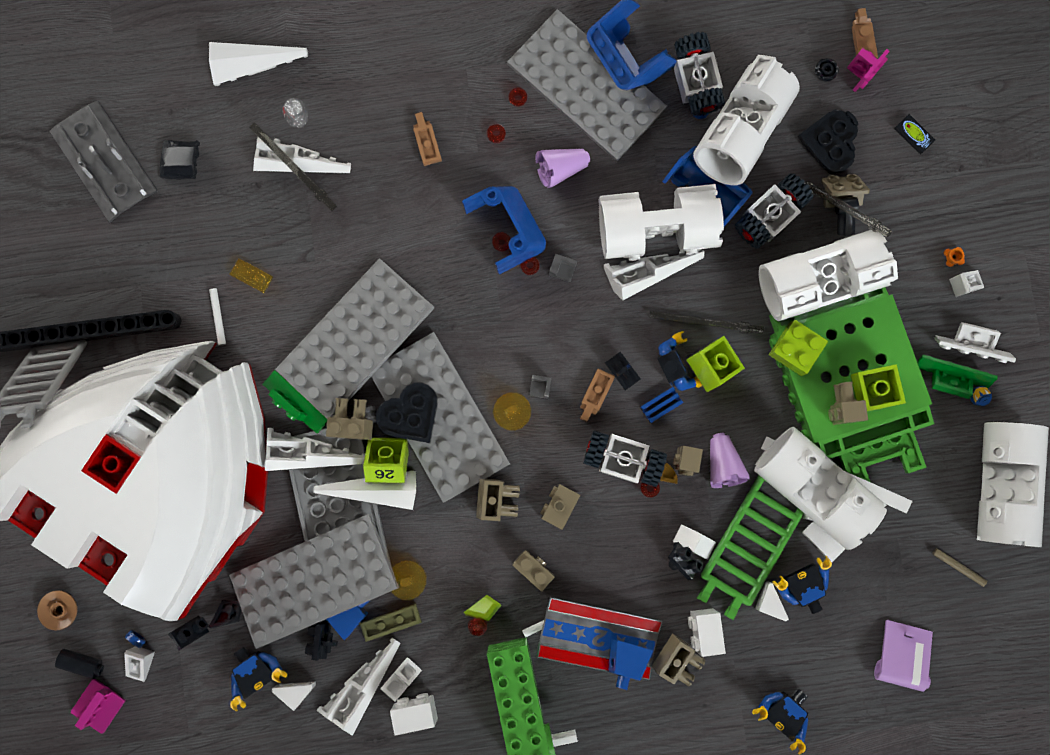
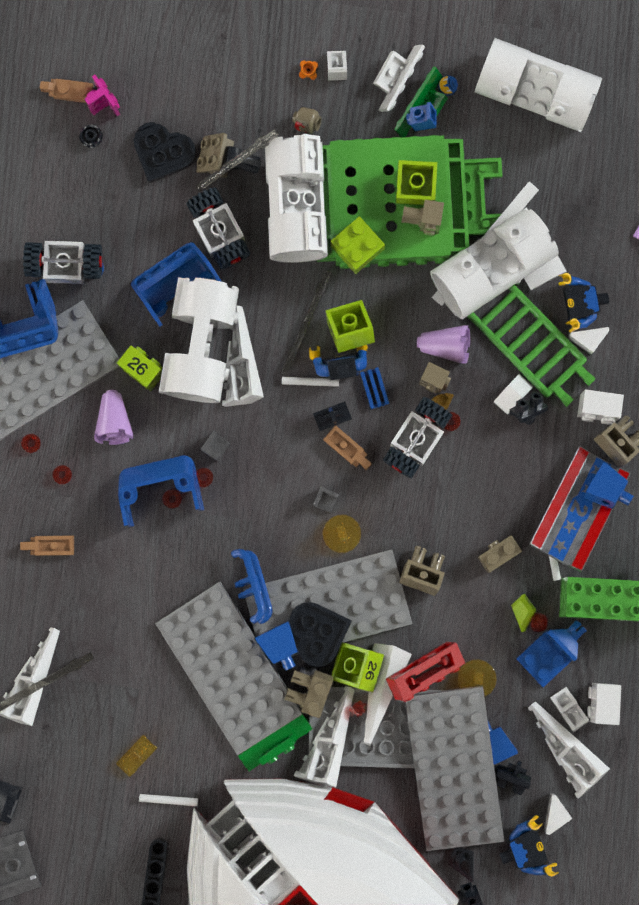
camera: 70 degrees left, 0 degrees up
olive tile [360,603,422,642] -> none
dark tan brick [540,484,580,530] -> none
white cylinder [693,55,800,185] -> none
tile [894,114,935,155] -> none
dark tan bar [932,548,987,587] -> none
none -> lime brick [117,345,163,392]
none -> blue piece [231,549,273,624]
none -> blue torso [255,621,298,671]
none -> white bar [282,377,339,386]
none -> dark tan head [292,107,322,134]
none -> clear red plate [349,700,367,718]
none -> red brick [386,642,465,702]
none -> blue brick [406,102,437,131]
none -> blue plate [516,620,587,687]

